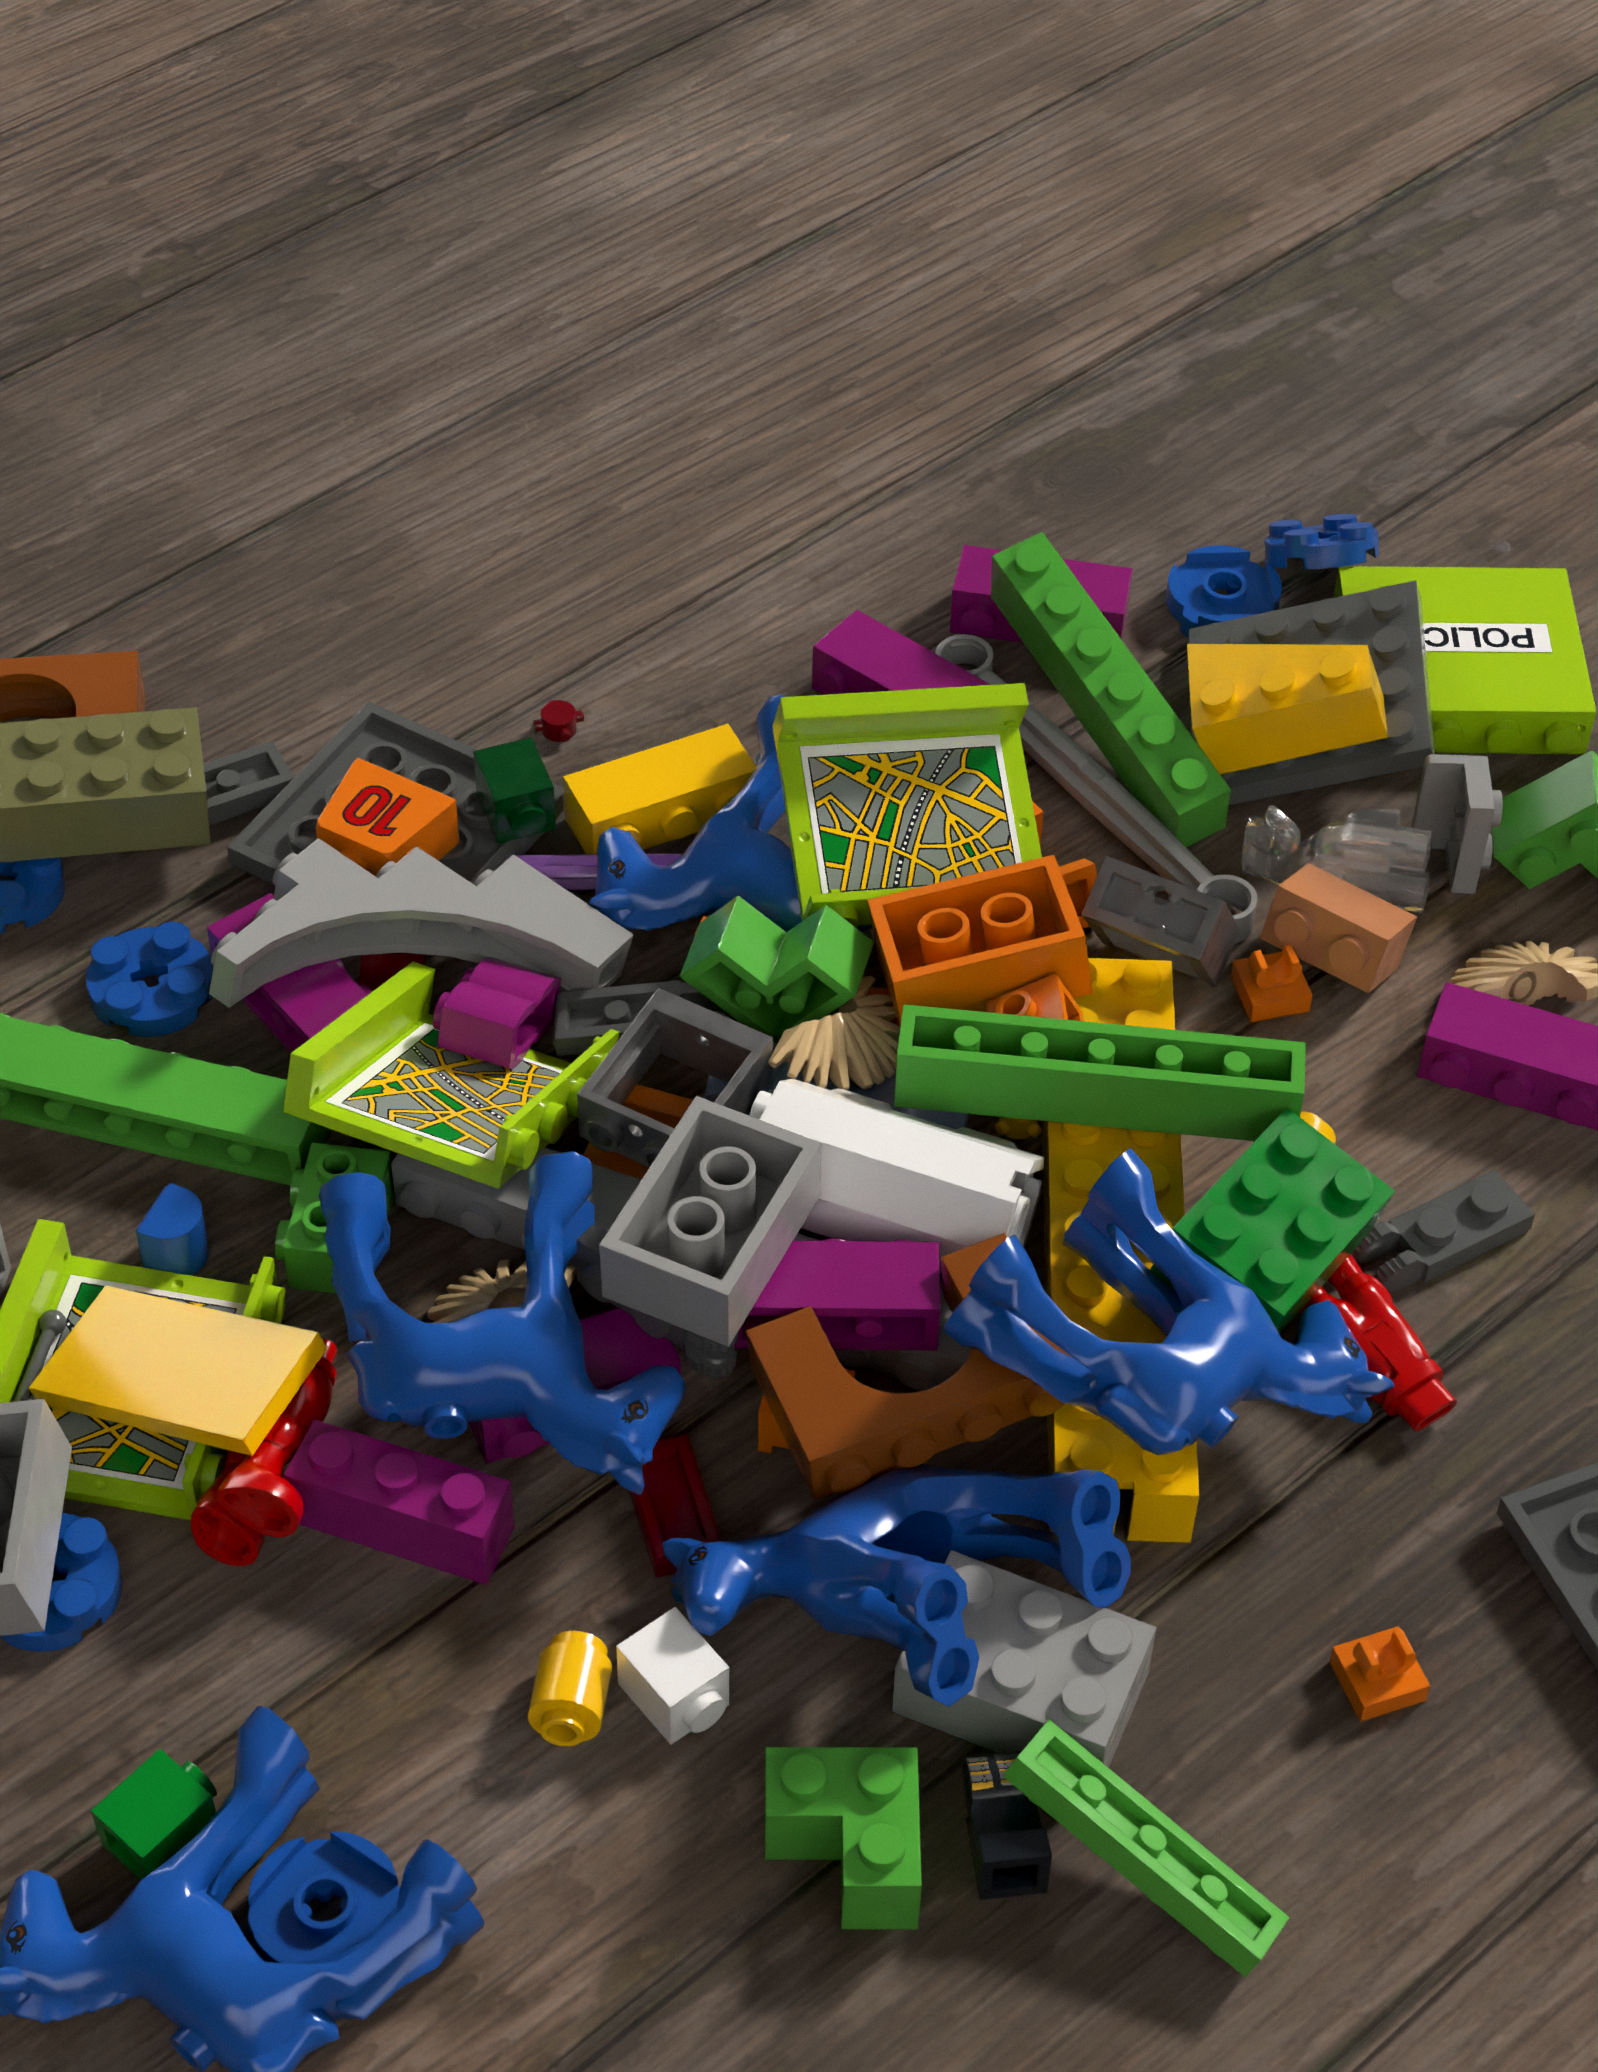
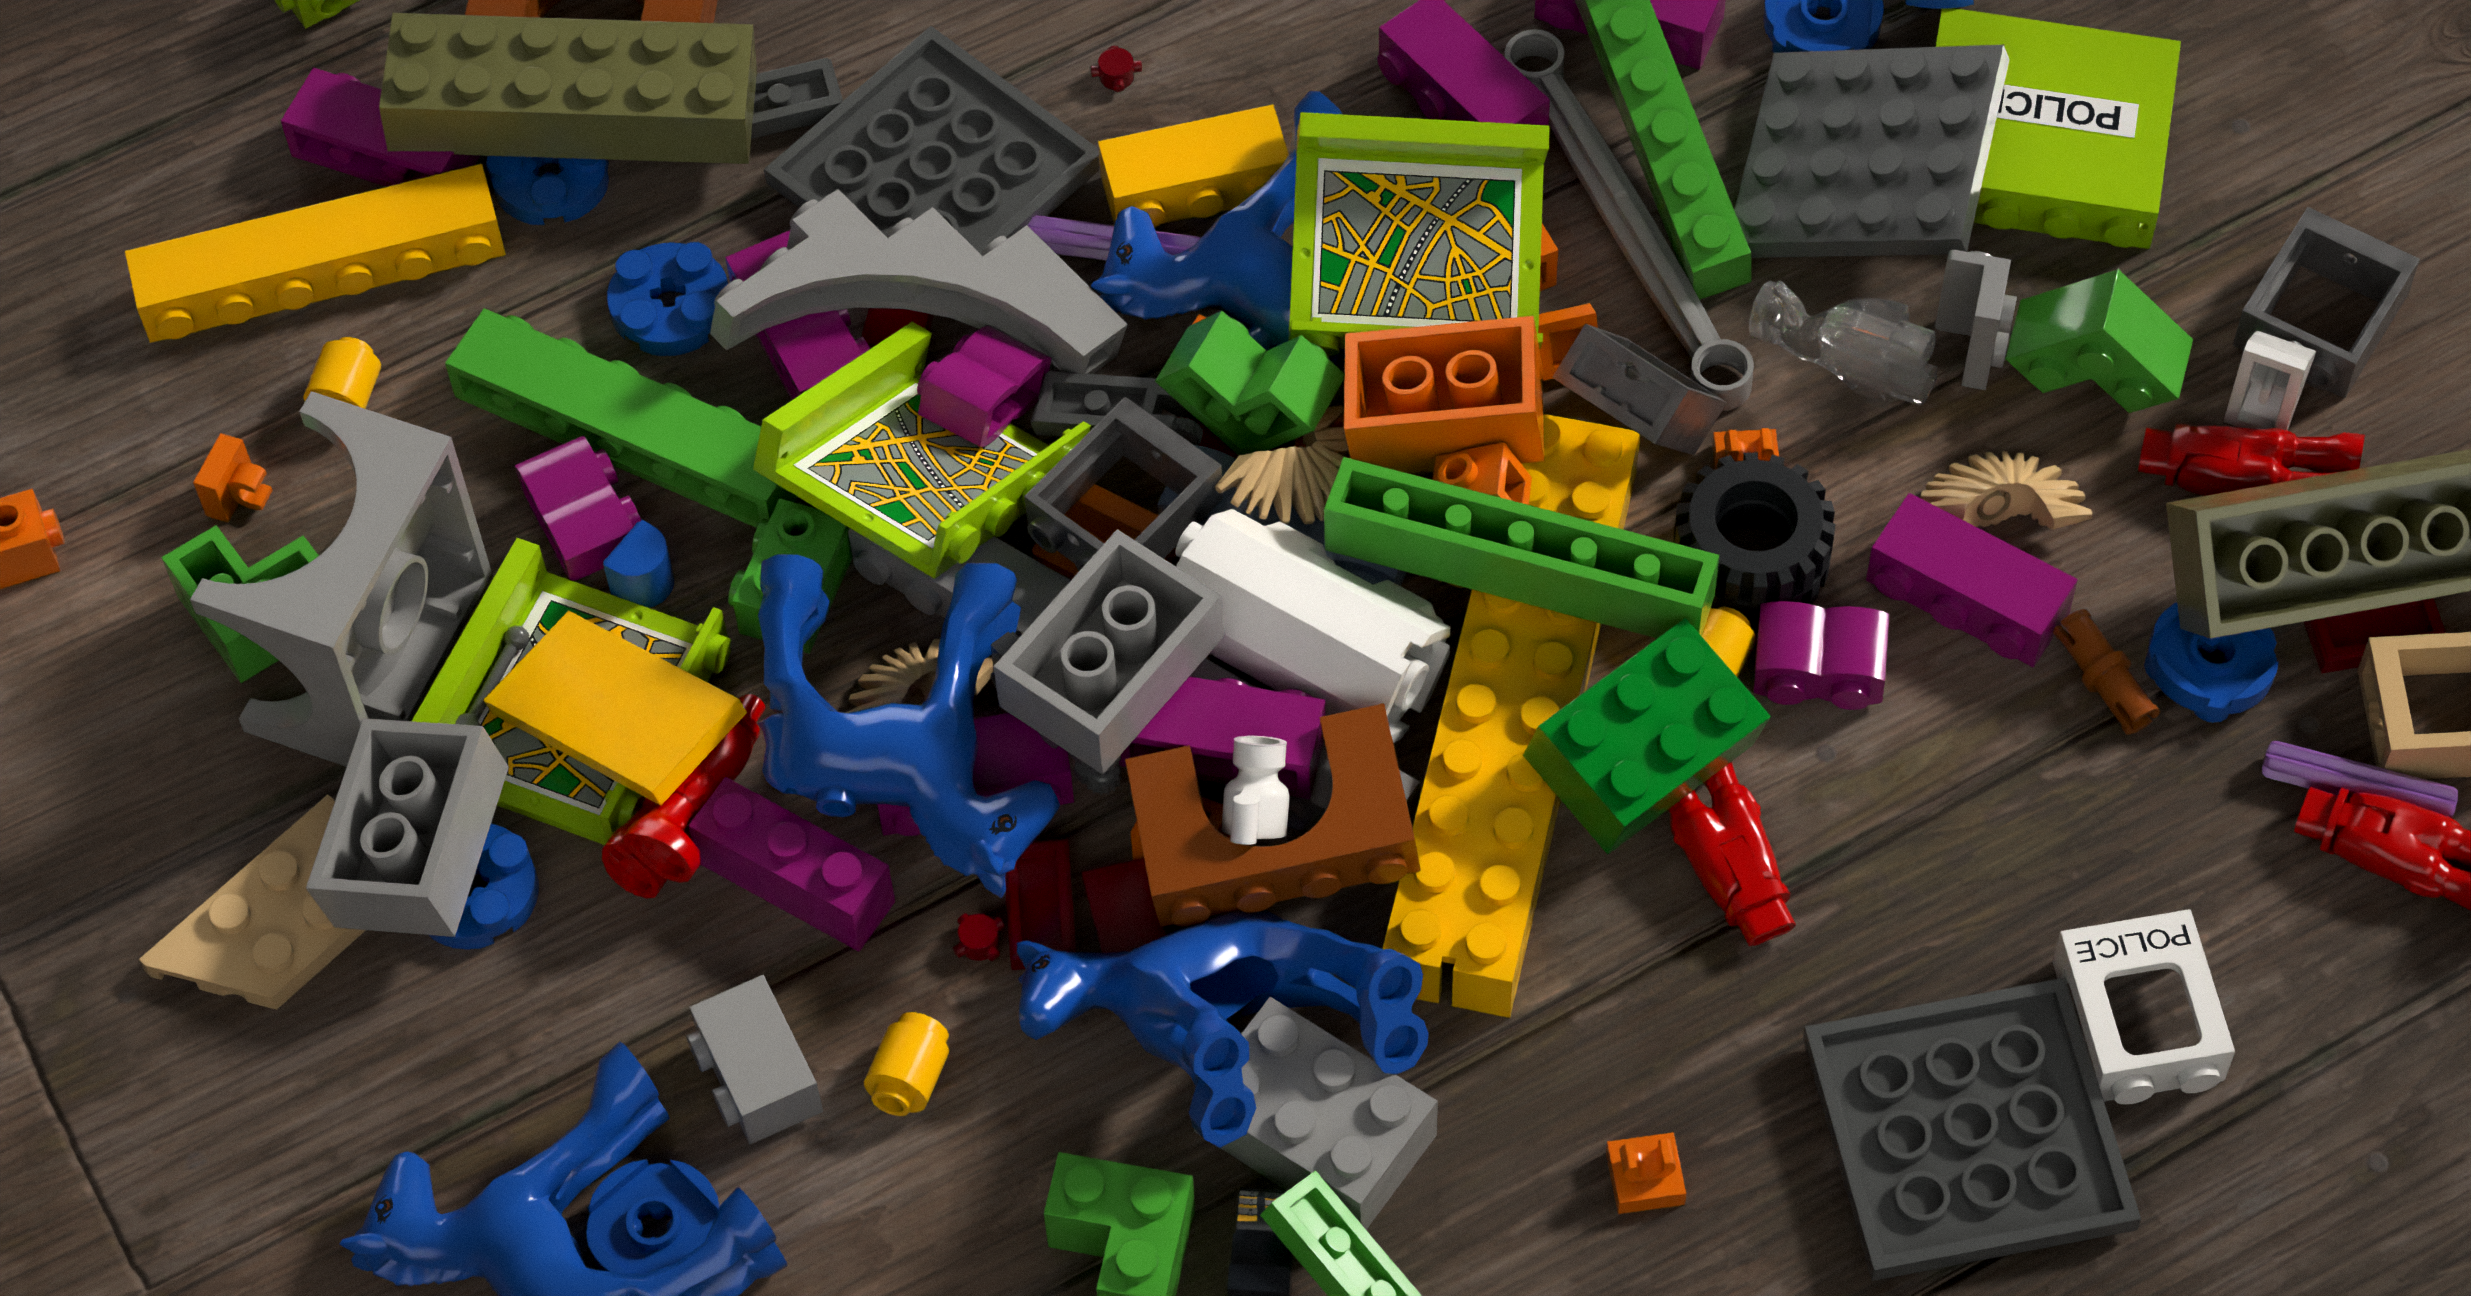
camera: 15 degrees right, 10 degrees up
green brick [91,1748,217,1881] -> none
orange torso [315,758,459,876] -> none
dark green brick [473,737,556,844] -> none
white brick [616,1607,729,1745] -> none
blue animal [943,1148,1395,1455] -> none
yellow wedge [1187,644,1388,775] -> none
nougat brick [1260,863,1417,993] -> none
dark grey hinge [1351,1169,1535,1293] -> none
none -> magenta brick [515,435,641,581]
none -> light grey brick [686,974,823,1145]
none -> dark red piece [952,913,1005,962]
none -> dark red tile [1082,858,1166,953]
none -> white piece [1222,736,1289,845]
none -> black tyre [1673,453,1836,620]
none -> magenta brick [1754,601,1889,710]

